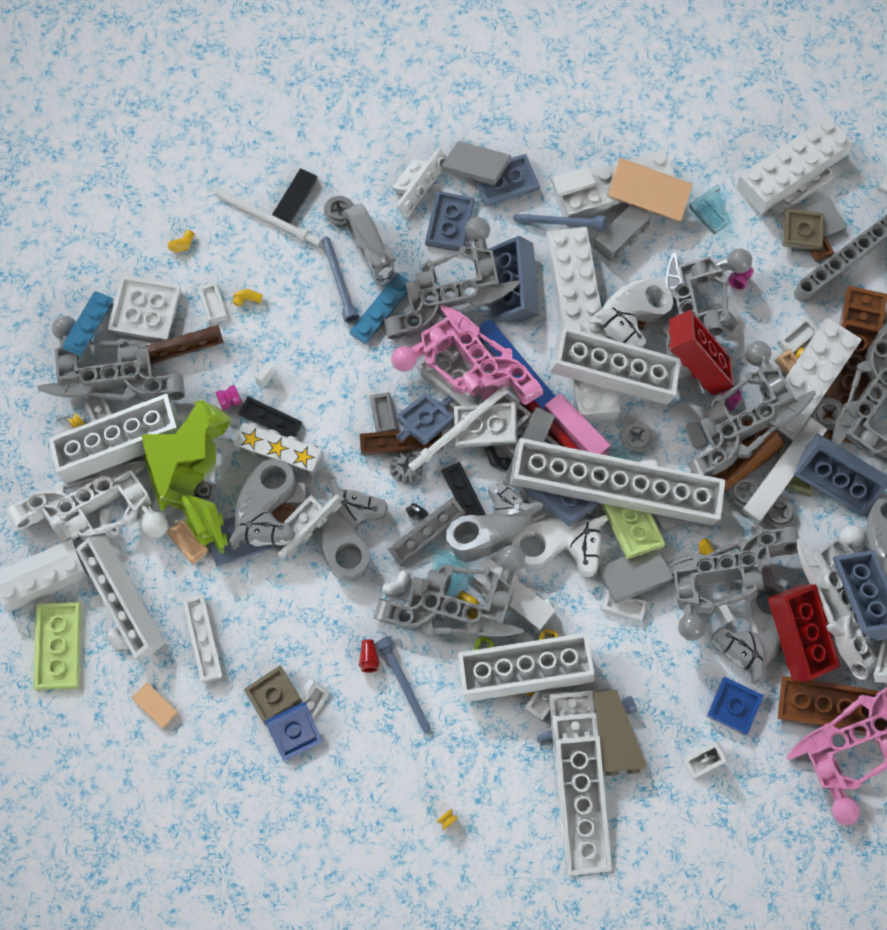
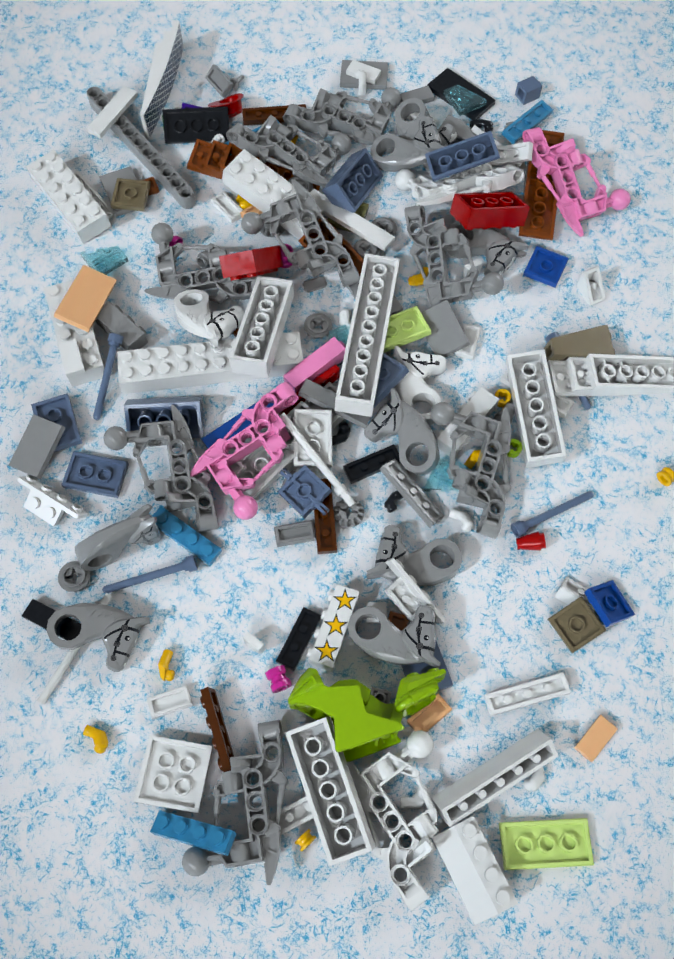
camera: 85 degrees left, 5 degrees down
none -> light grey animal [46,603,150,672]

